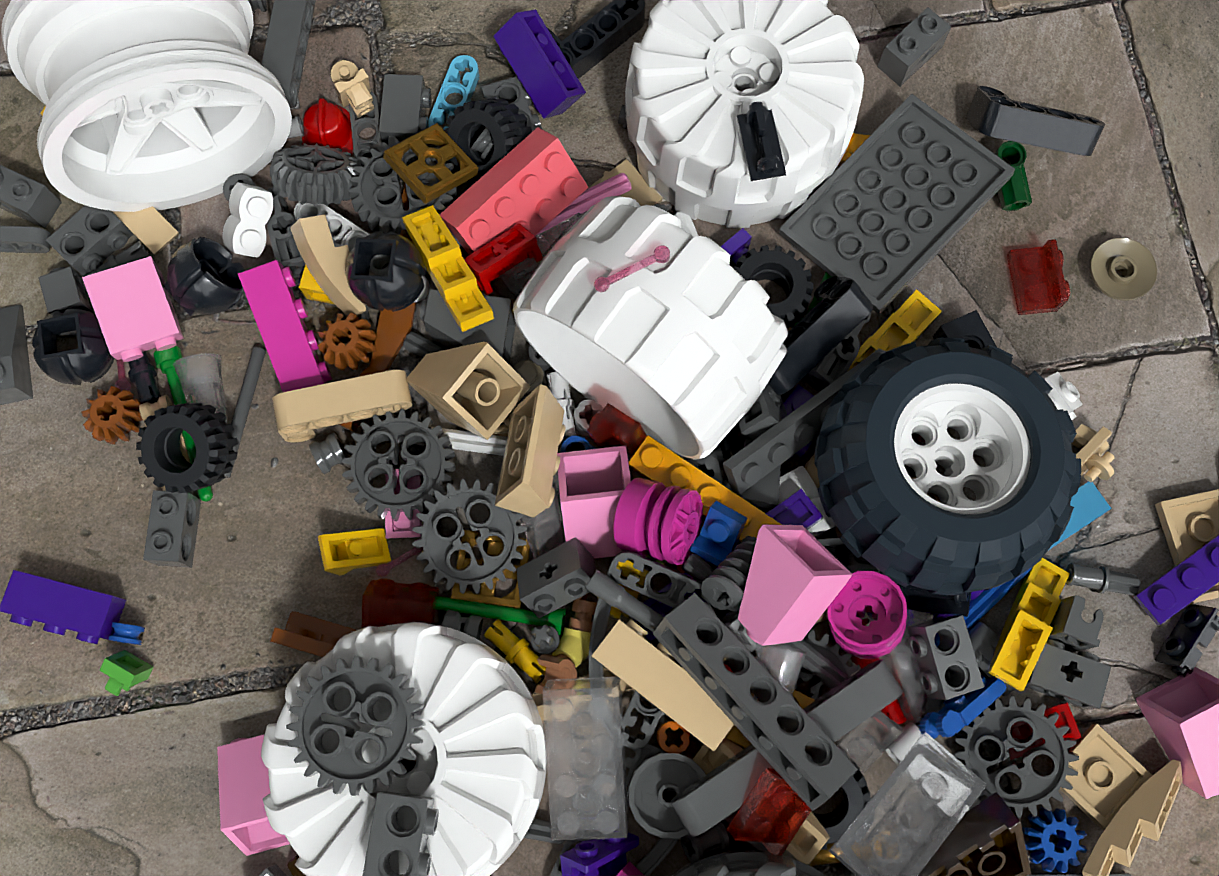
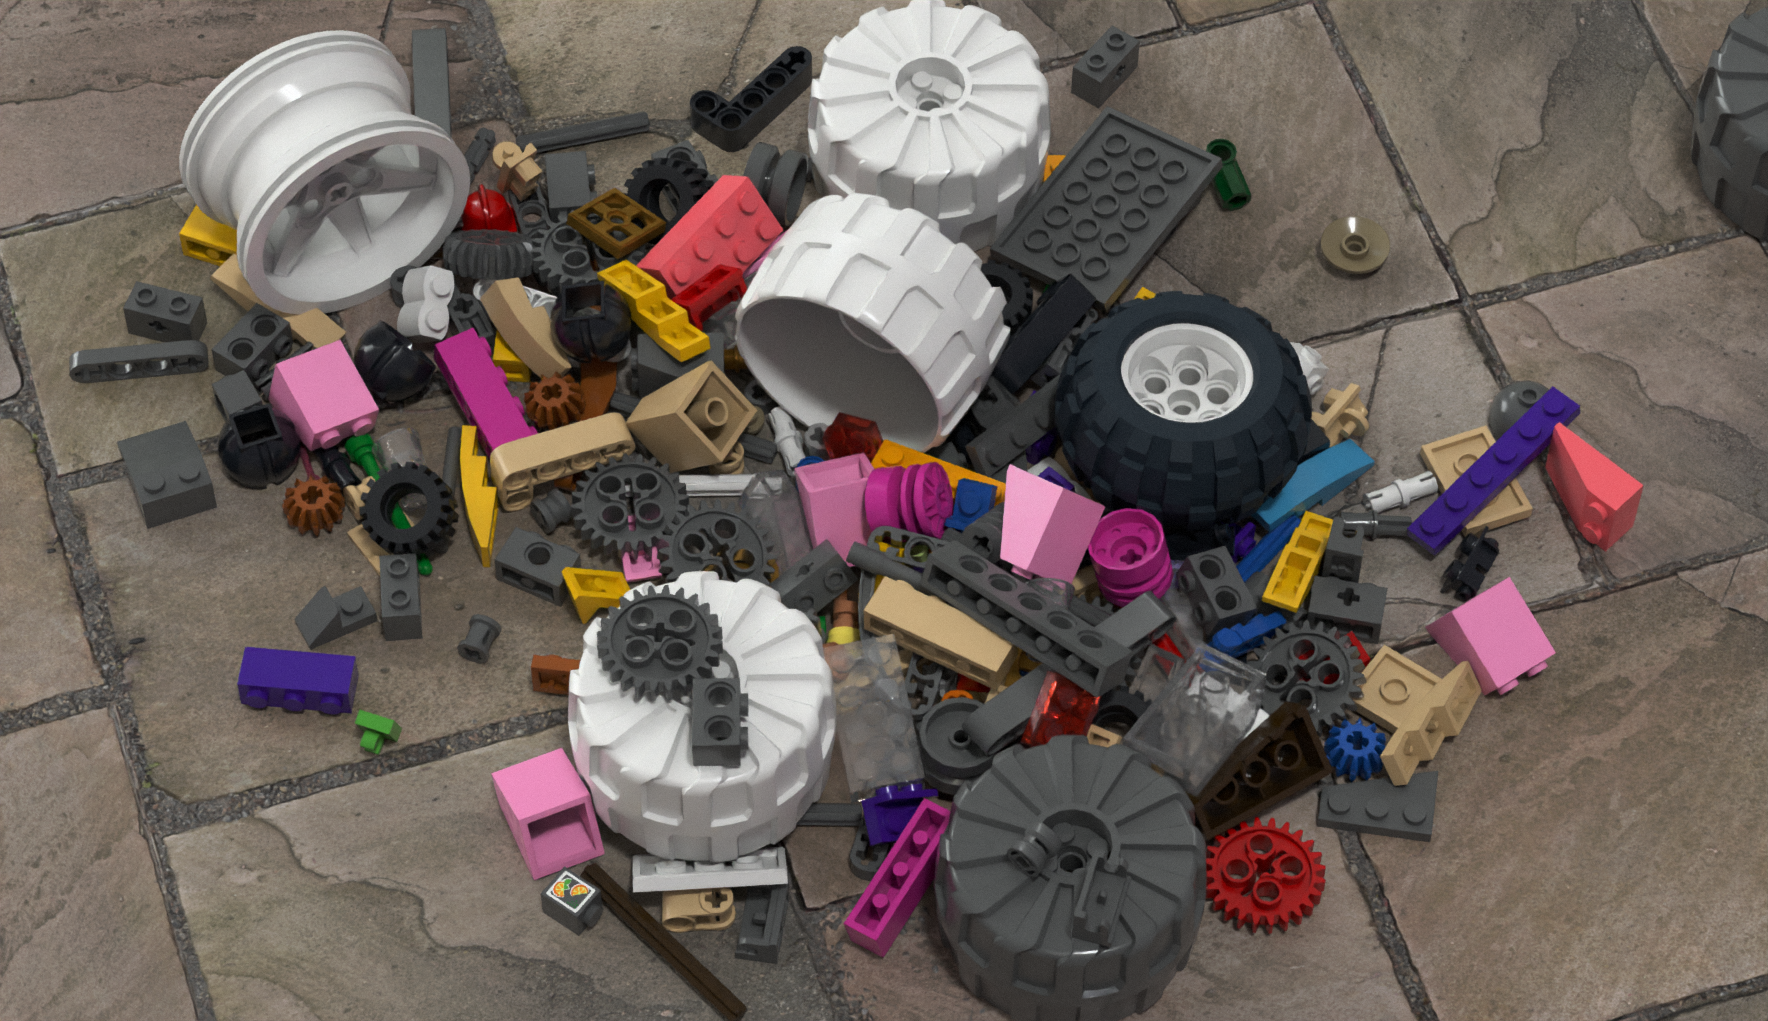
camera: 10 degrees left, 20 degrees down
blue bush [108,622,145,645] -> none
medium azure beam [428,55,480,130] -> none
dark grey bush [471,128,494,160] -> none
dark purple brick [493,9,586,119] -> none
tan slope [495,384,566,518] -> none
clear pink hinge [594,246,670,293] -> none
black hinge [737,101,786,181] -> none
beam [966,86,1105,156] -> none
clear red bracket [1007,239,1070,316] -> none
none -> dark grey slope [295,586,377,650]
none -> dark grey bush [457,614,502,664]
none -> yellow slope [460,425,499,567]
none -> dark grey axle [464,127,496,184]
none -> dark grey brick [494,527,581,607]
none -> dark grey axle [516,111,650,153]
none -> dark grey wheel [743,142,808,227]
none -> white pin [1363,471,1438,513]

